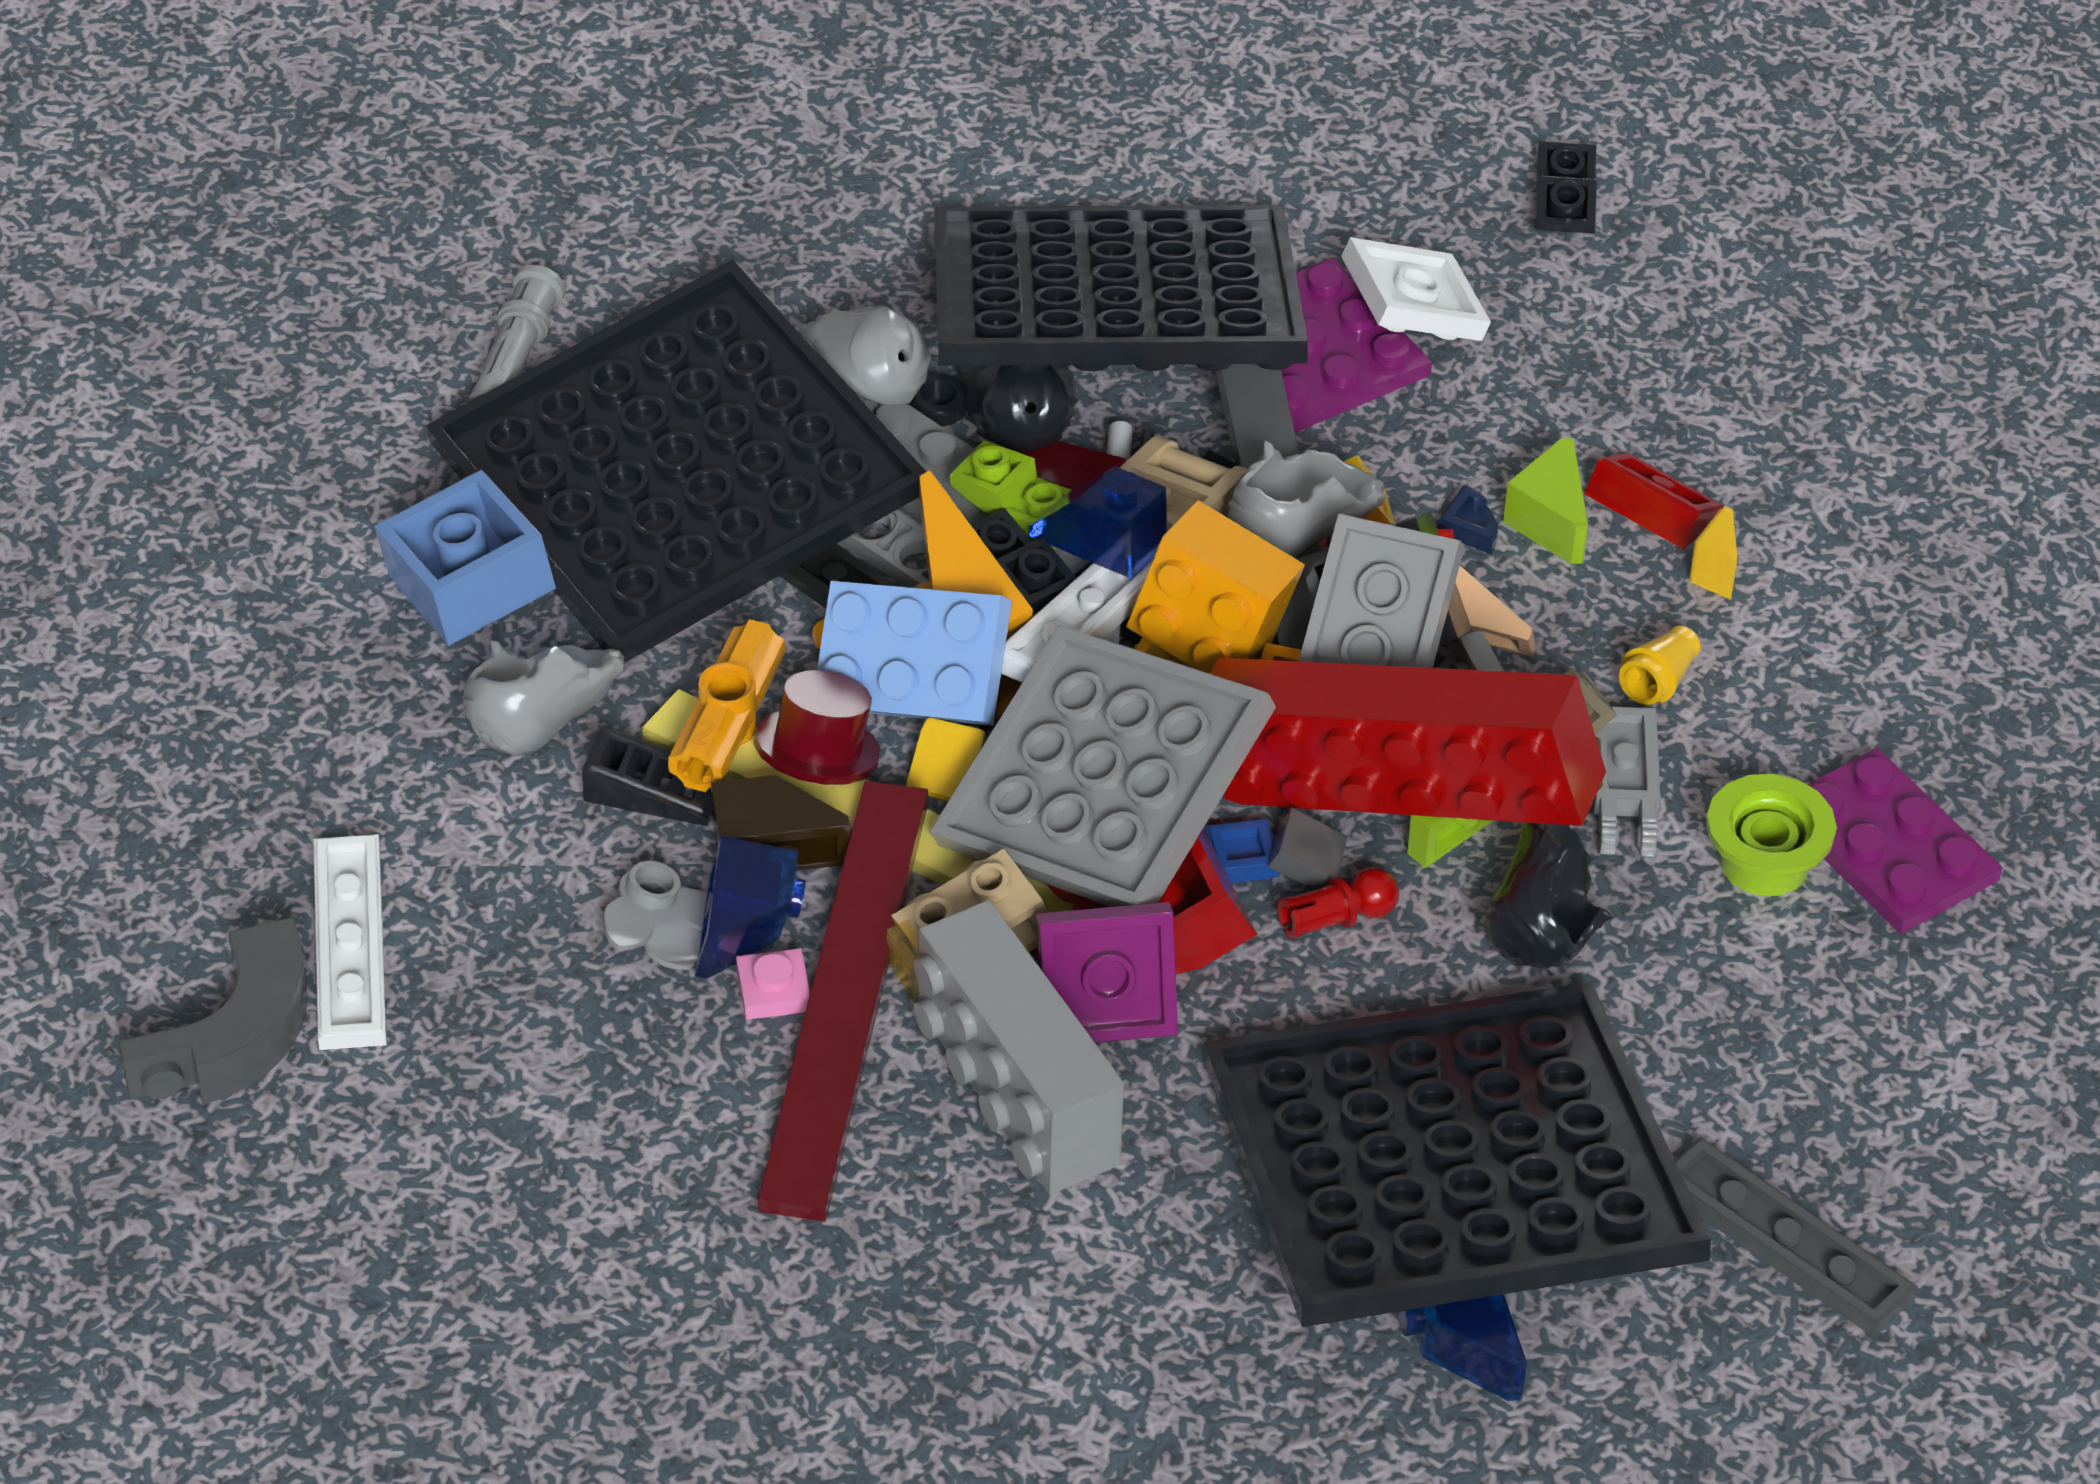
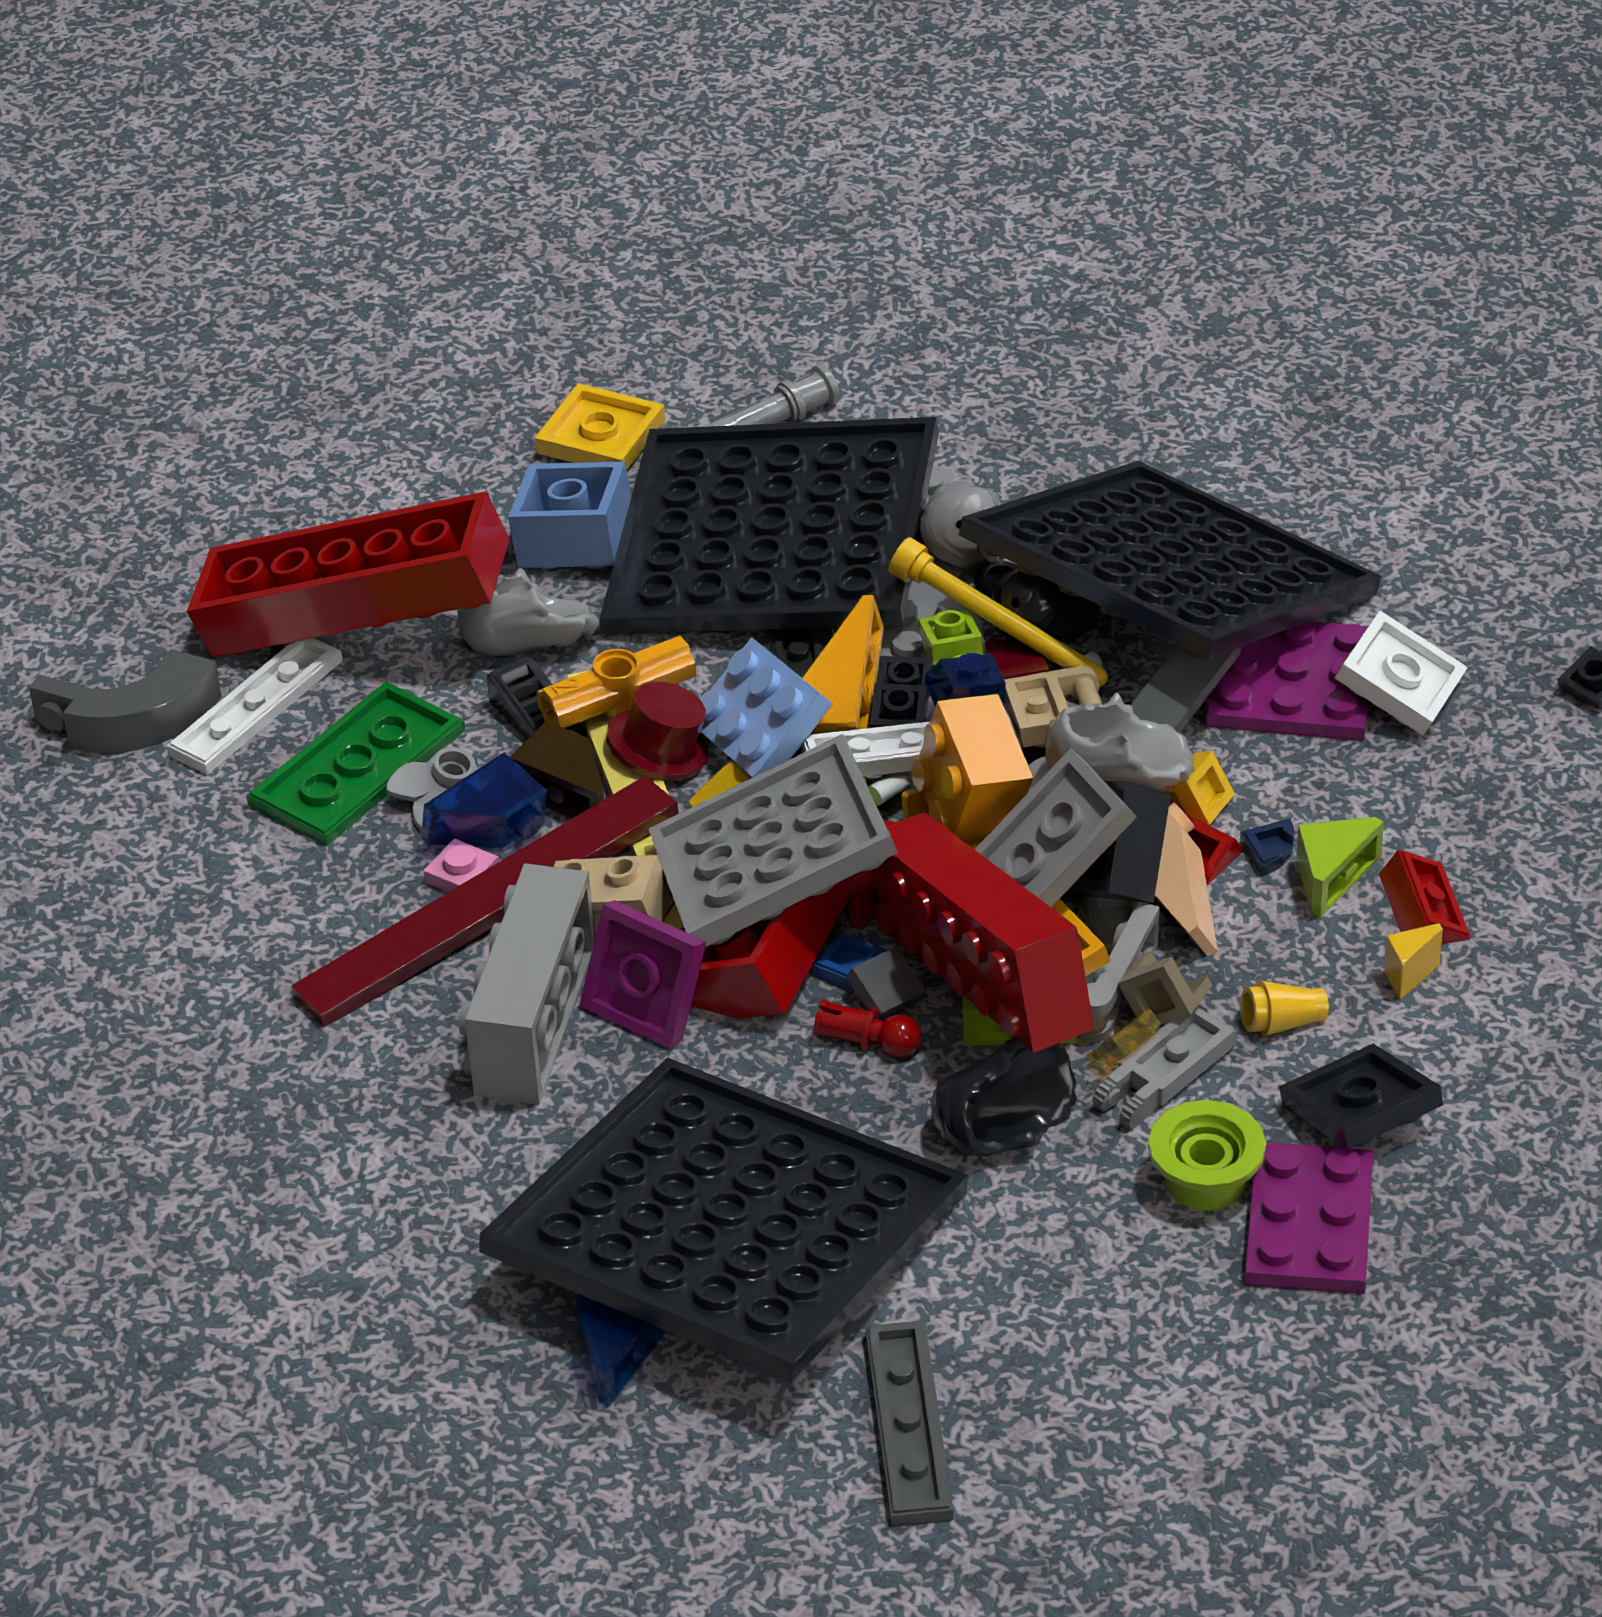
camera: 45 degrees right, 5 degrees down
none -> red brick [186,491,509,657]
none -> green tile [246,681,465,846]
none -> yellow plate [534,383,665,469]
none -> yellow piece [888,537,1108,687]
none -> black plate [1279,1043,1443,1150]

